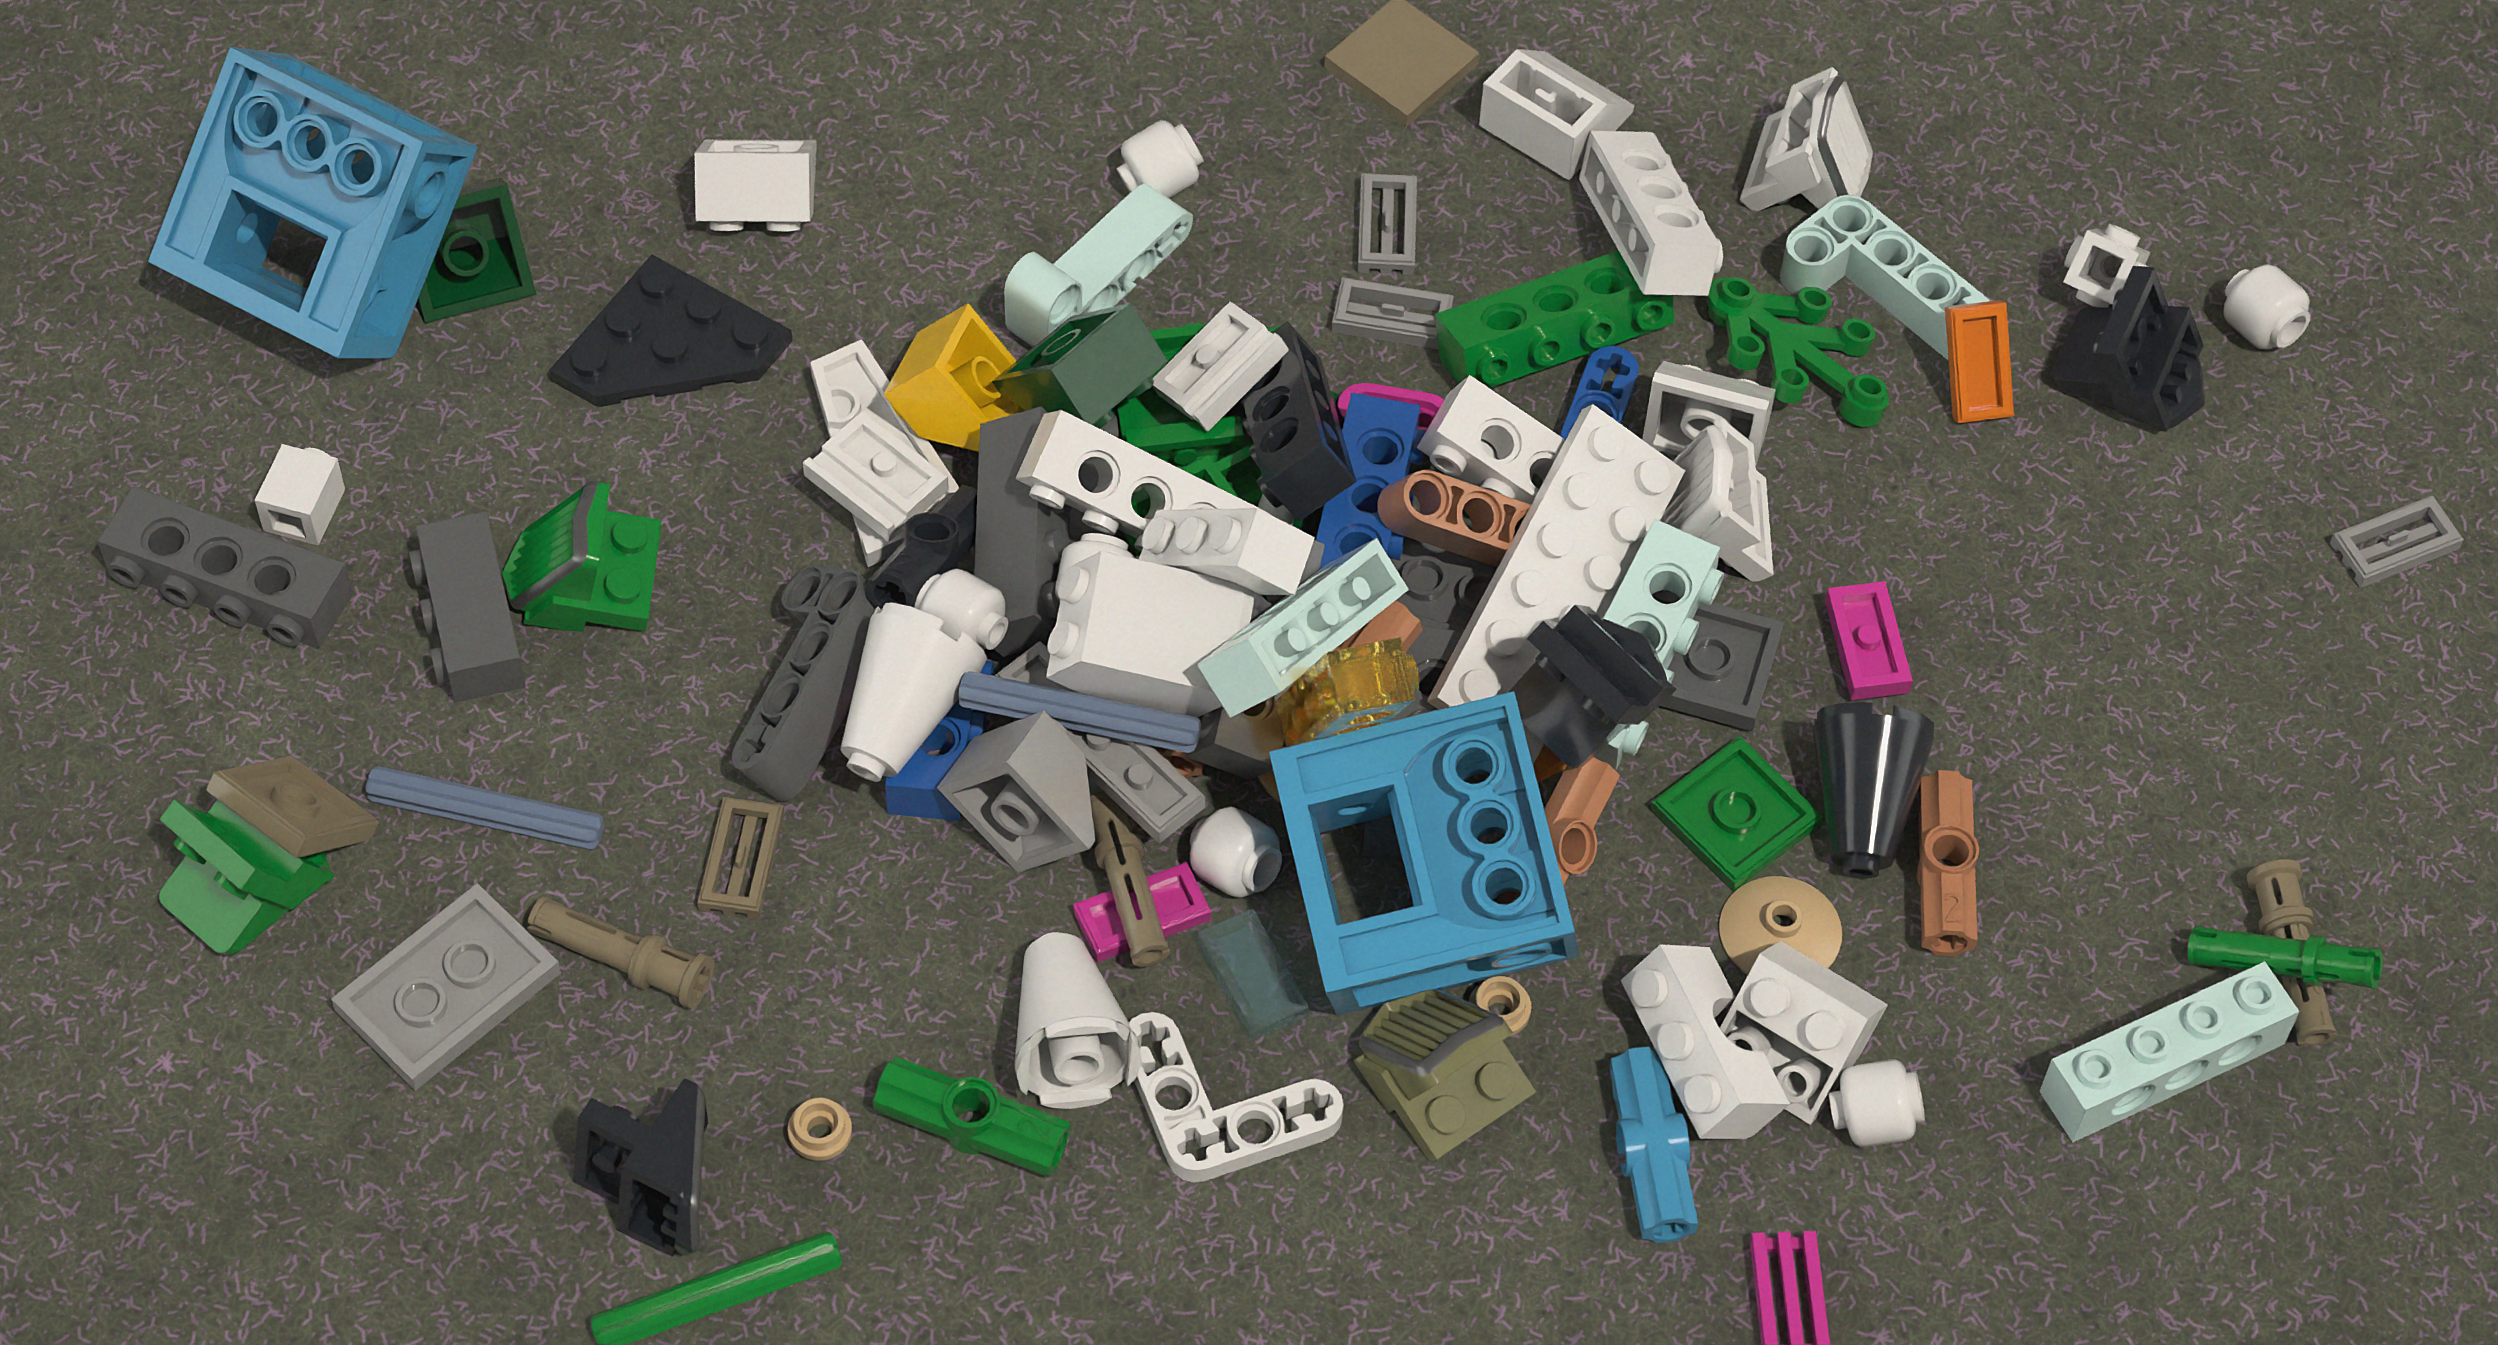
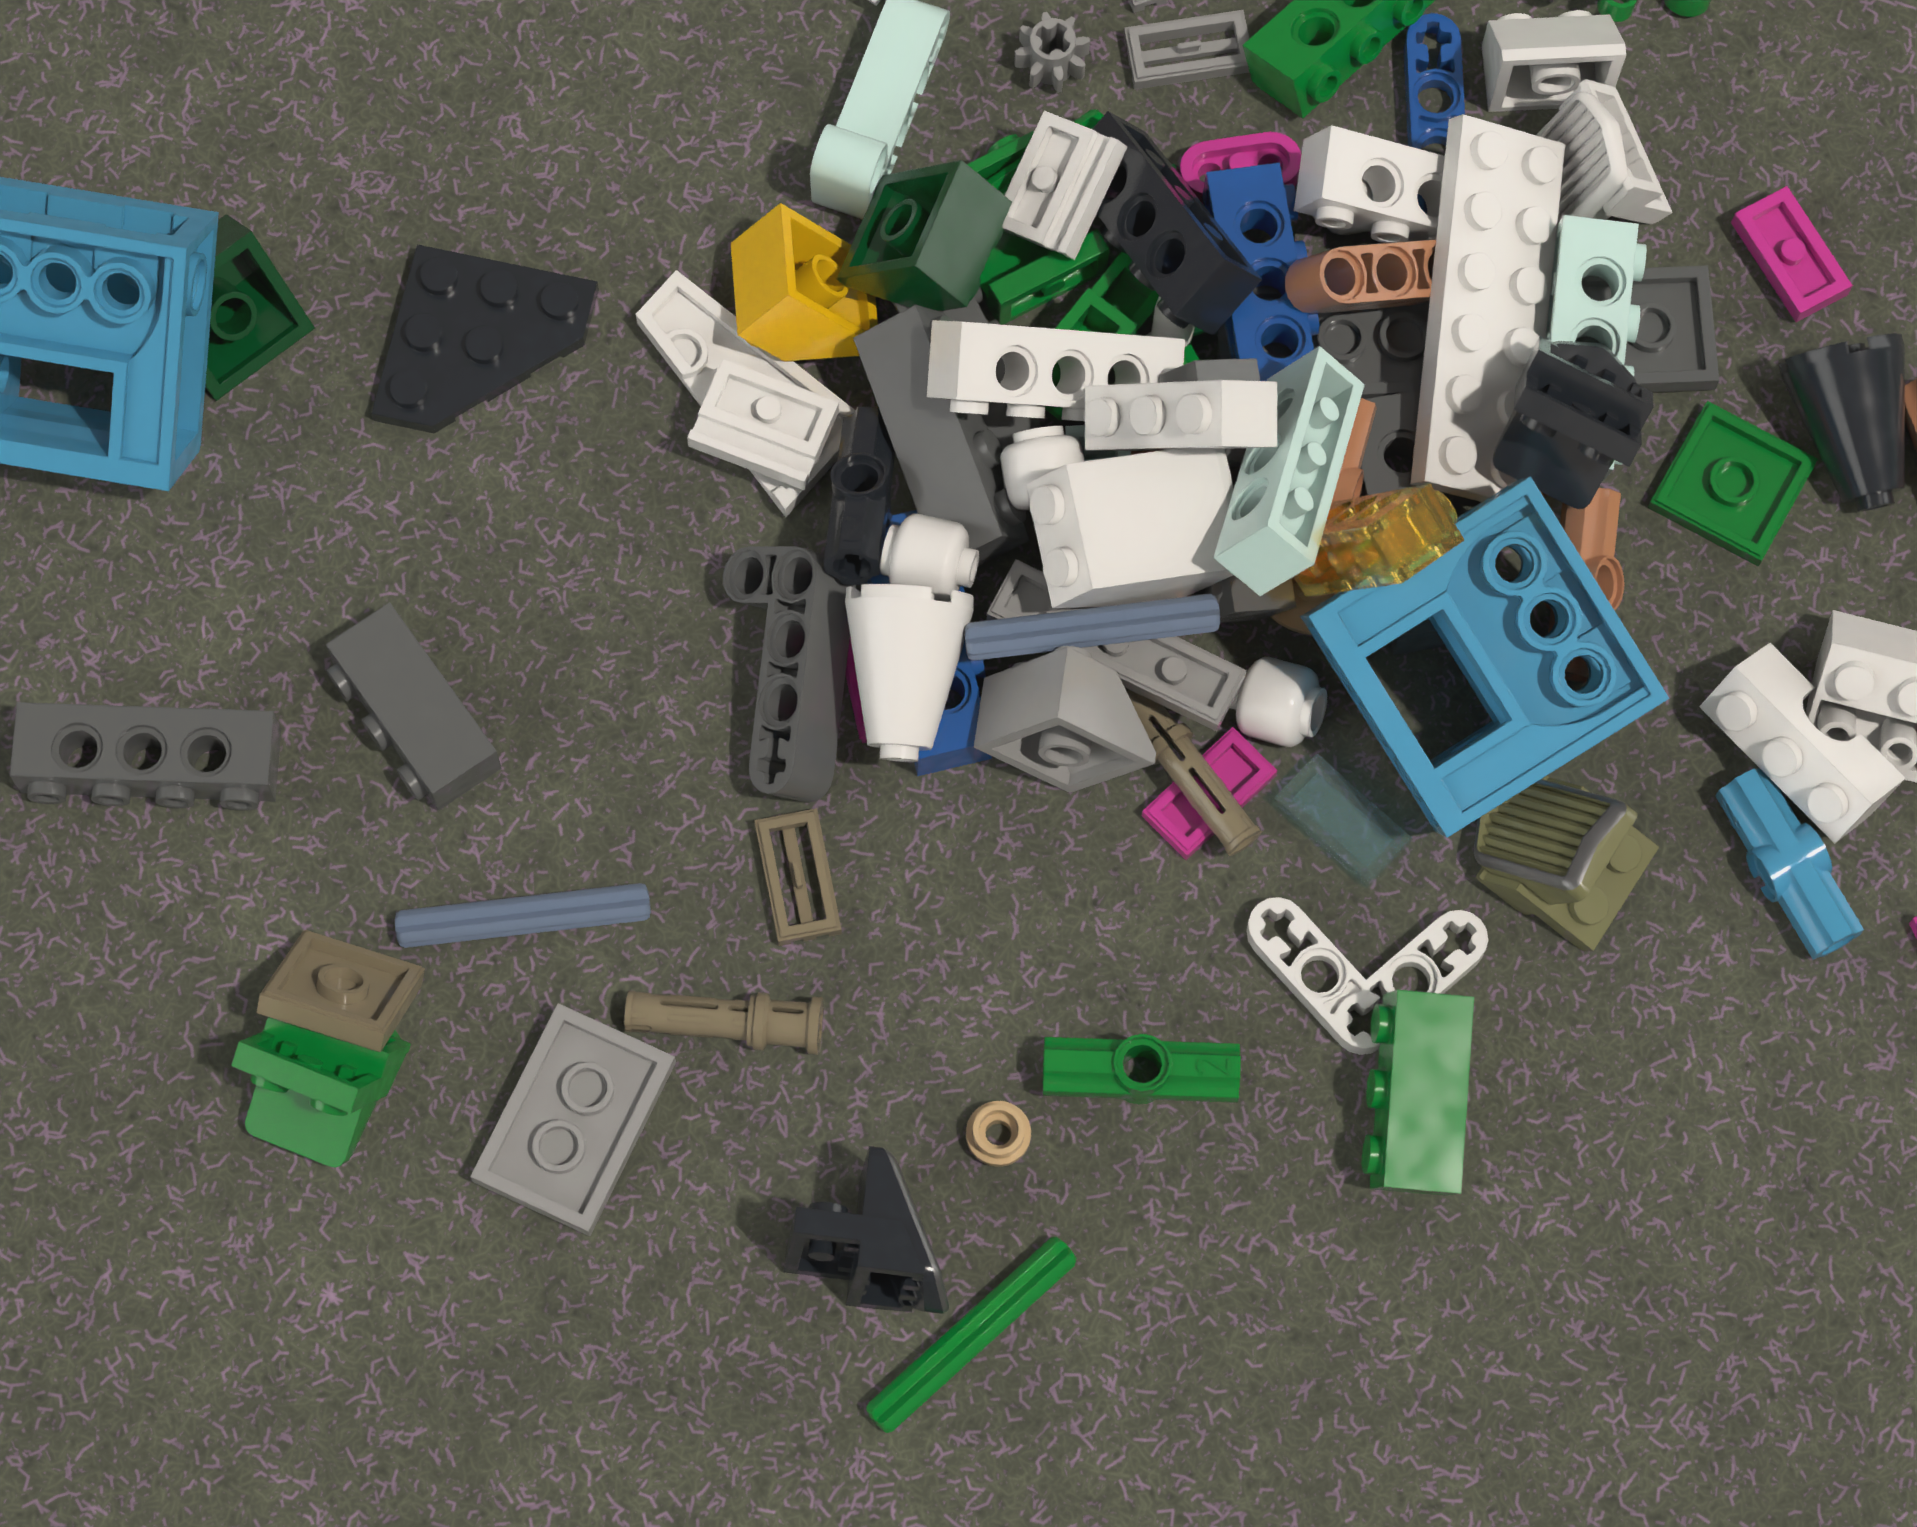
camera: 20 degrees left, 15 degrees up
white brick [255,444,345,545] -> none
green piece [501,481,662,632] -> none
white slope [694,140,816,231] -> none
white cone [1014,932,1142,1109] -> none
tan plate [1469,976,1531,1037] -> none
tan dish [1719,876,1842,975] -> none
none -> light grey gear [1014,12,1090,93]
none -> brick [1362,989,1474,1196]

